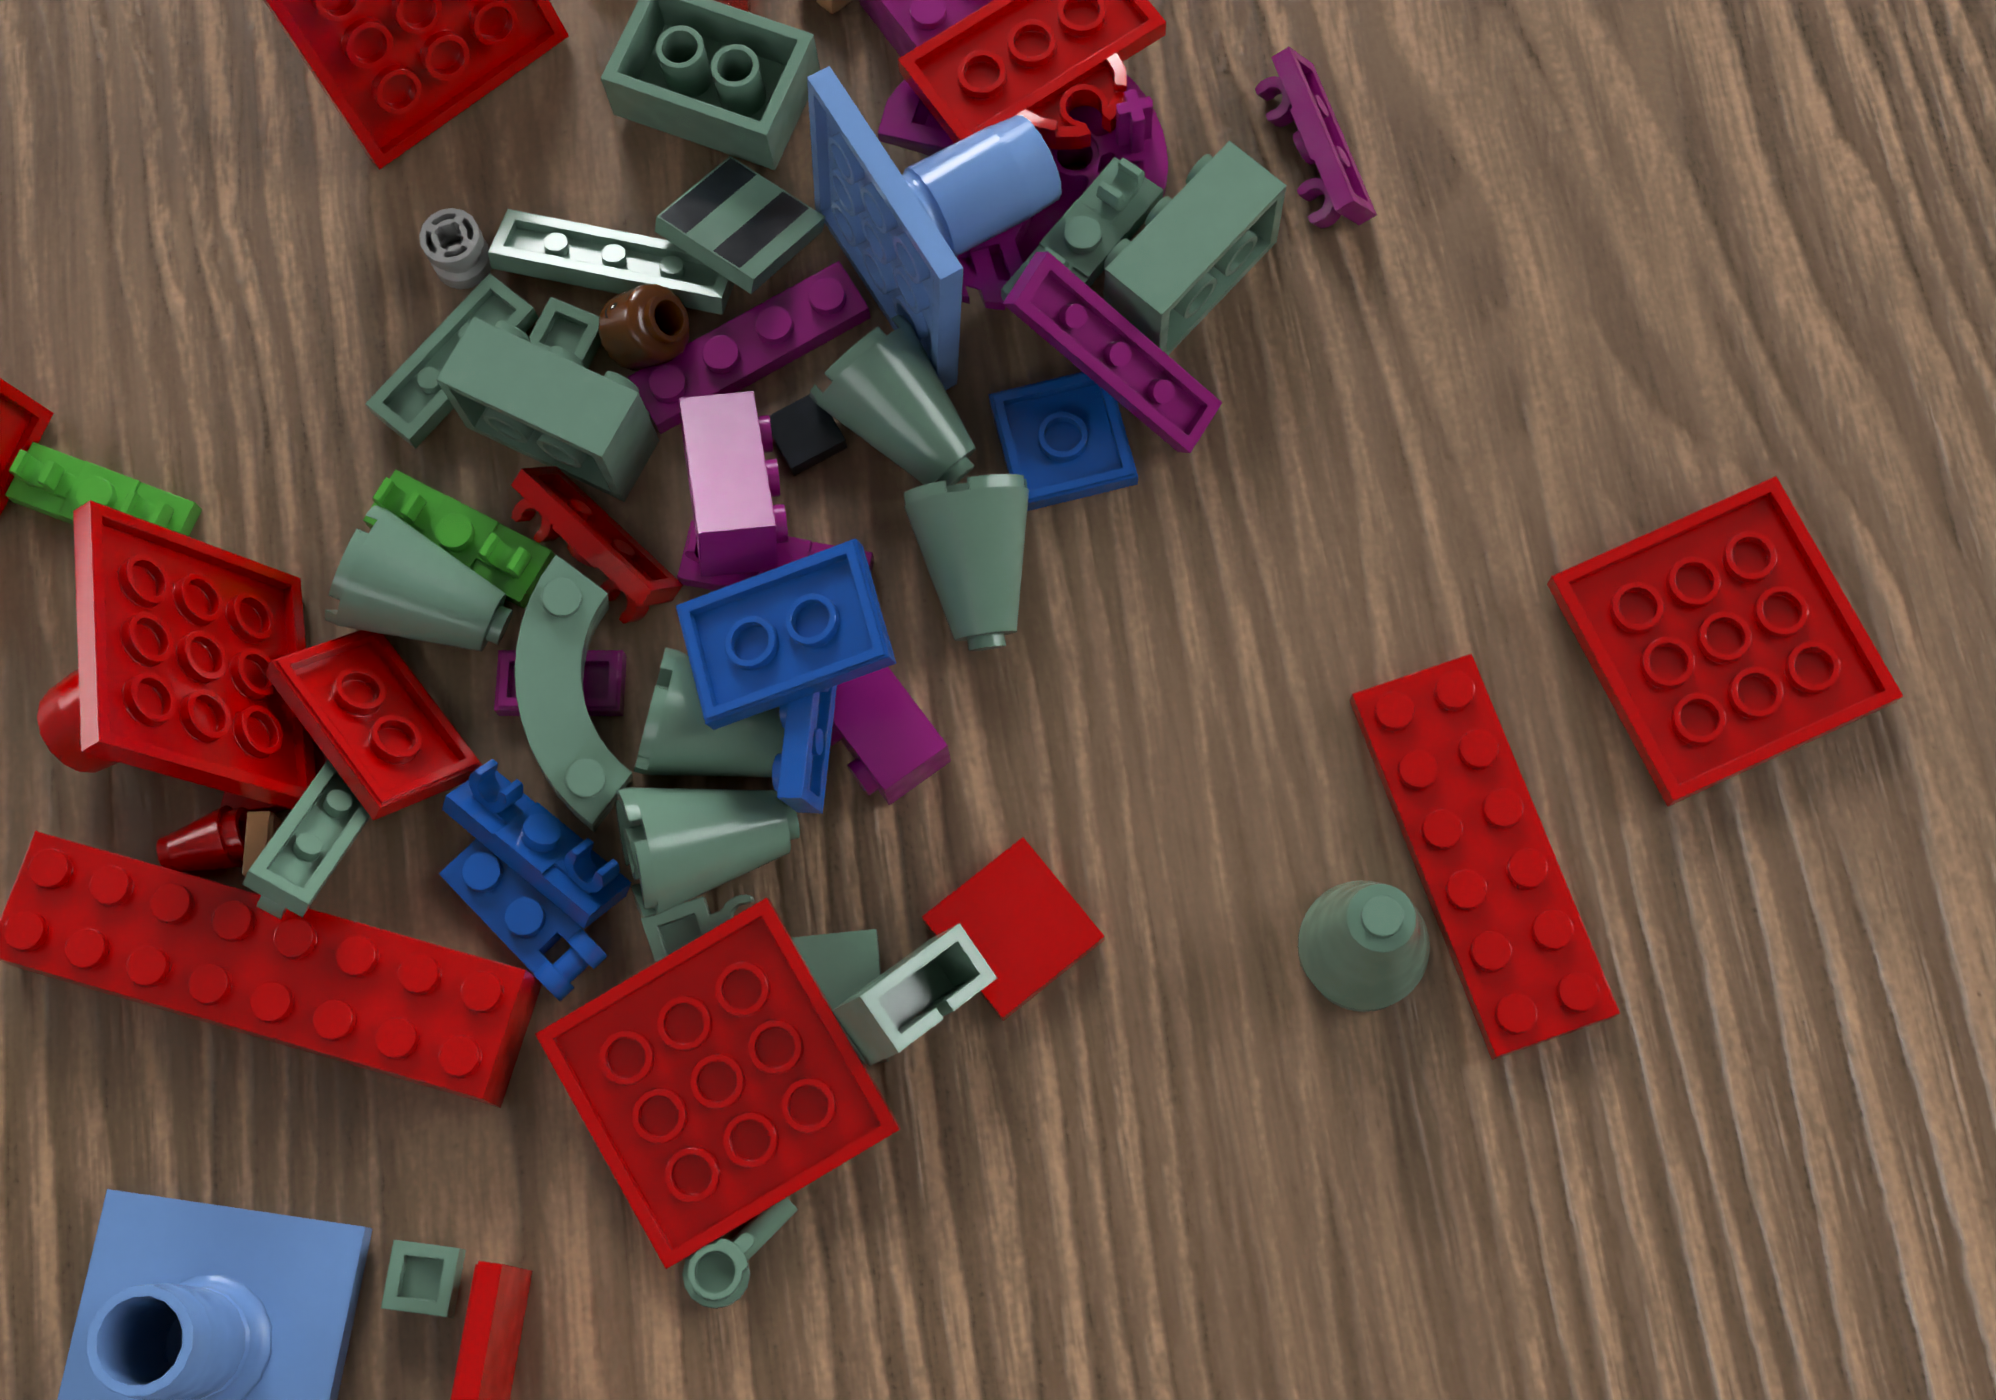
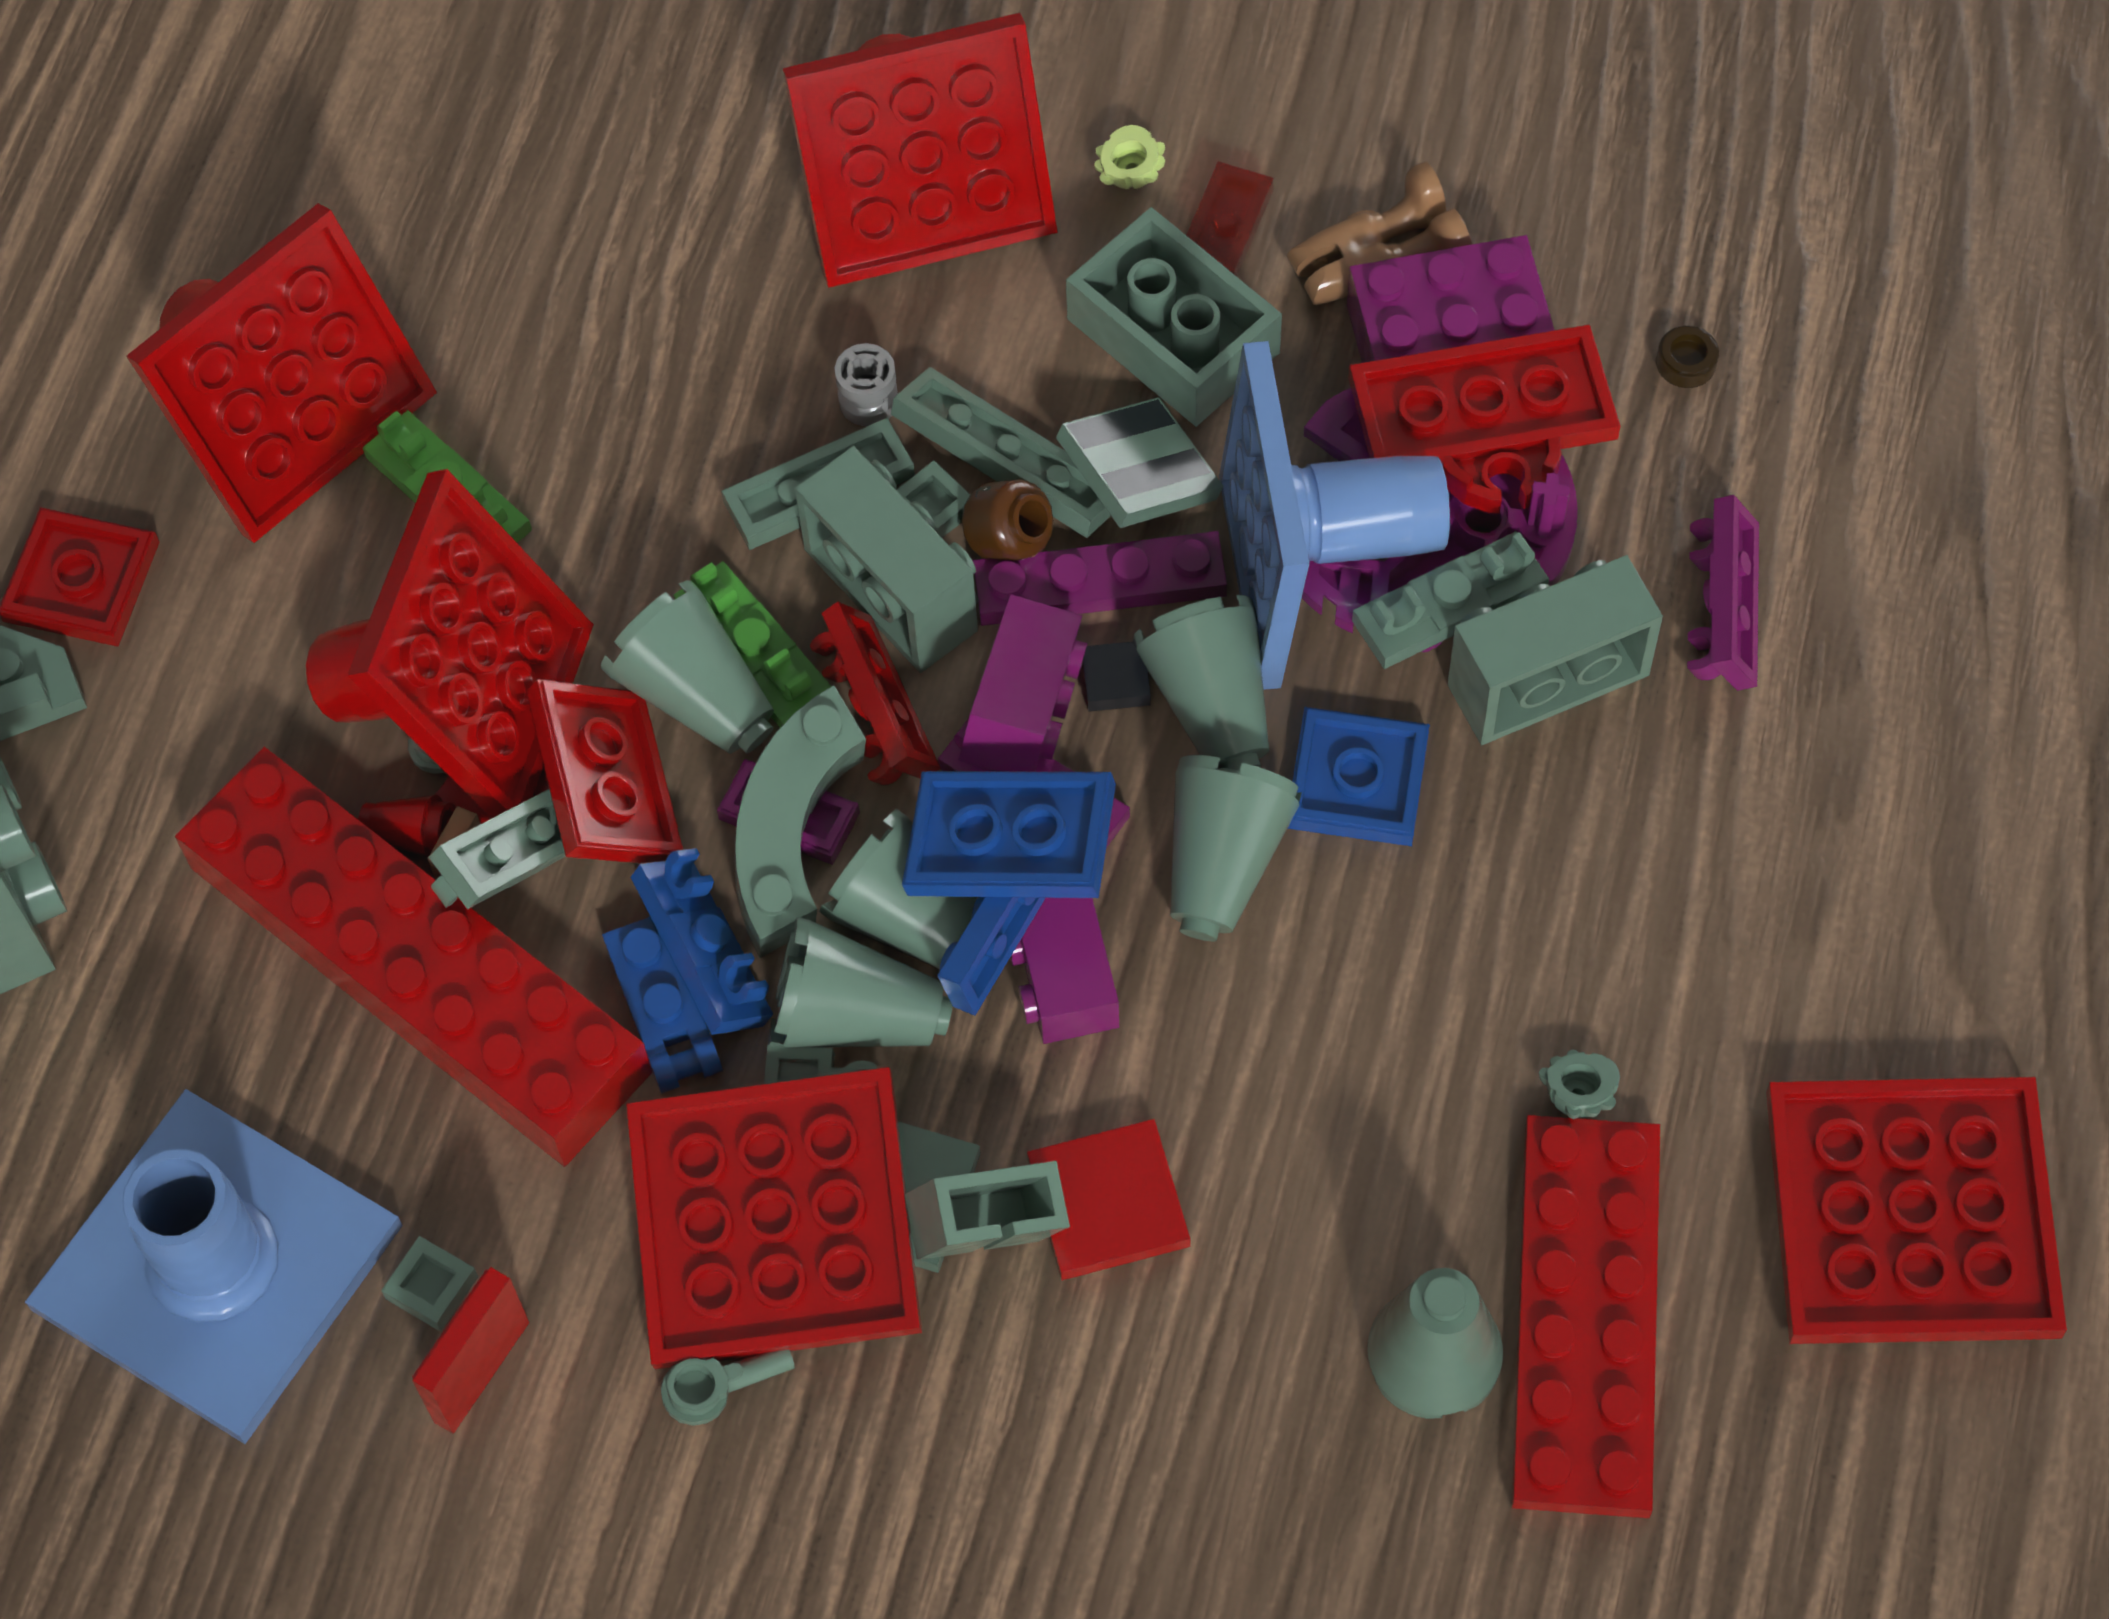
camera: 20 degrees right, 10 degrees down
magenta plate [1002,251,1222,453] -> none
none -> sand green animal [1539,1050,1620,1119]

